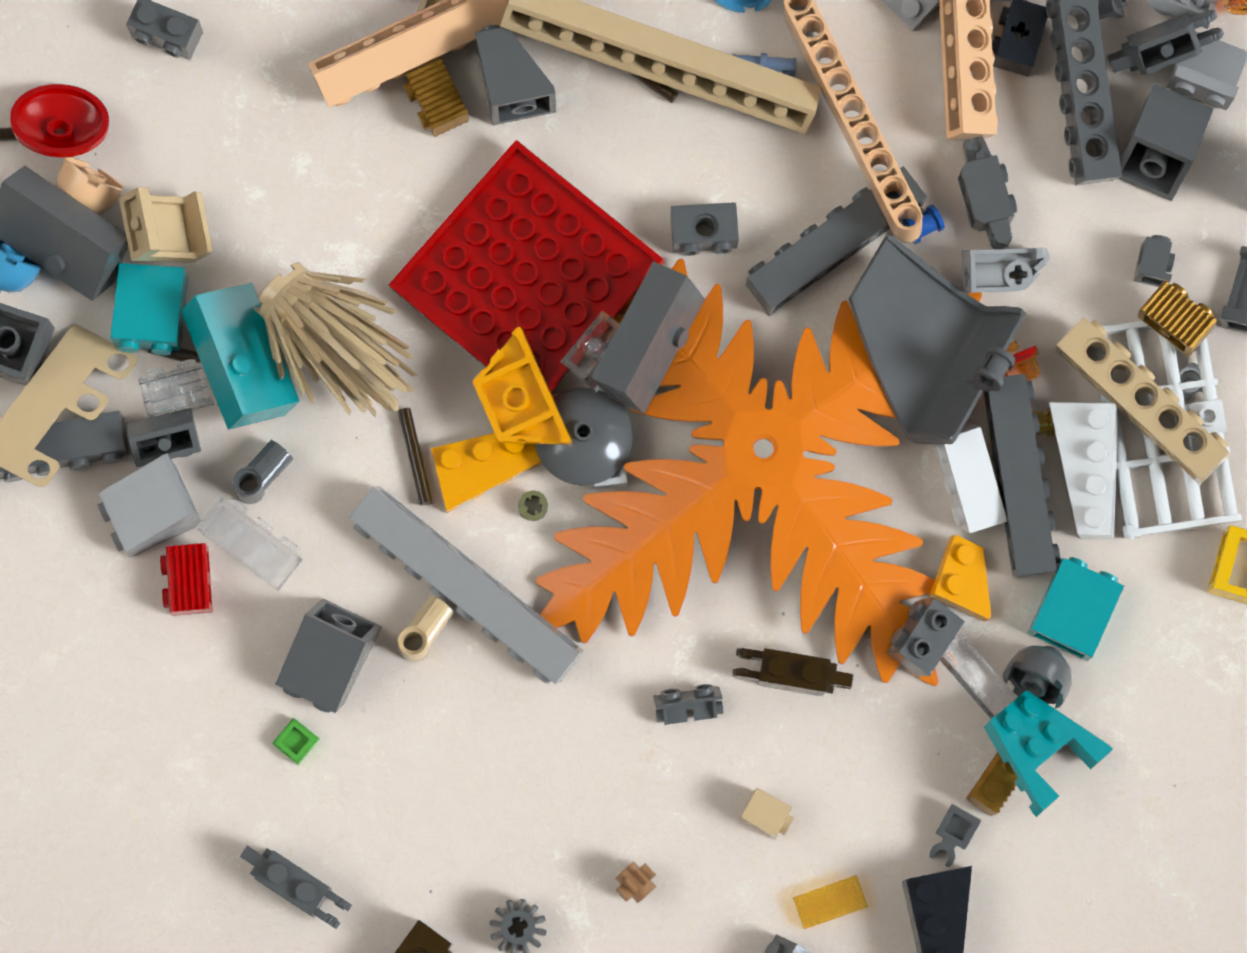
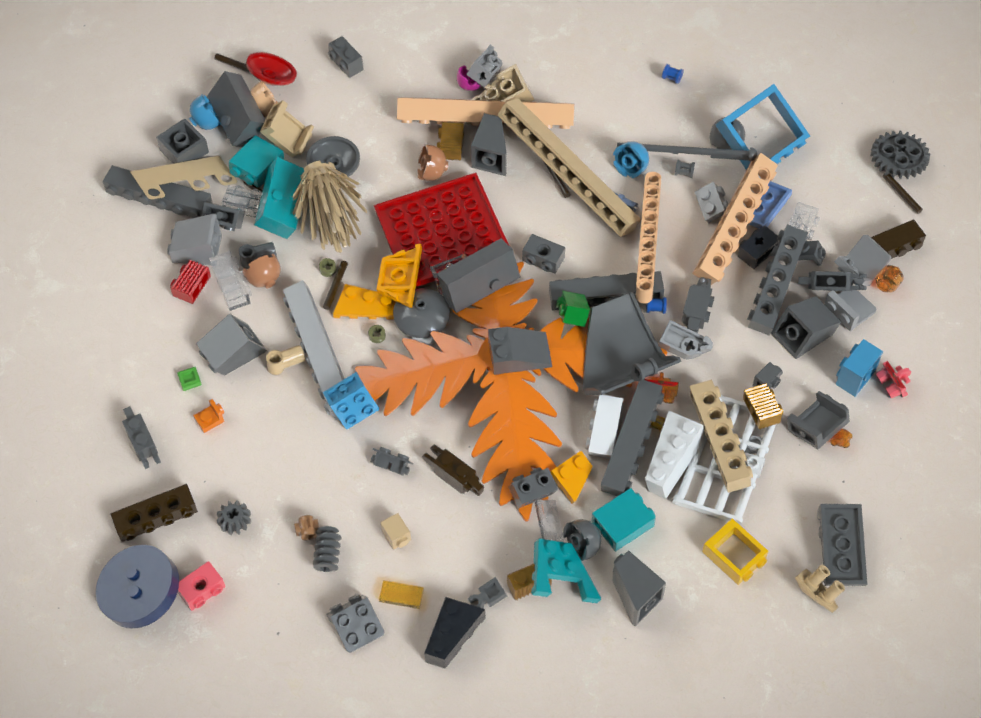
camera: 35 degrees right, 20 degrees down
none -> orange bracket [193,399,224,433]
none -> nougat cylinder [242,254,281,289]
none -> dark grey dish [306,136,360,177]
none -> dark grey piece [313,526,342,572]
none -> olive bush [319,258,336,277]
none -> dark azure bracket [323,372,379,429]
none -> nougat cylinder [417,144,448,181]
none -> dark grey slope [488,327,552,375]
none -> green brick [557,291,590,327]
none -> dark grey slope [612,550,666,627]

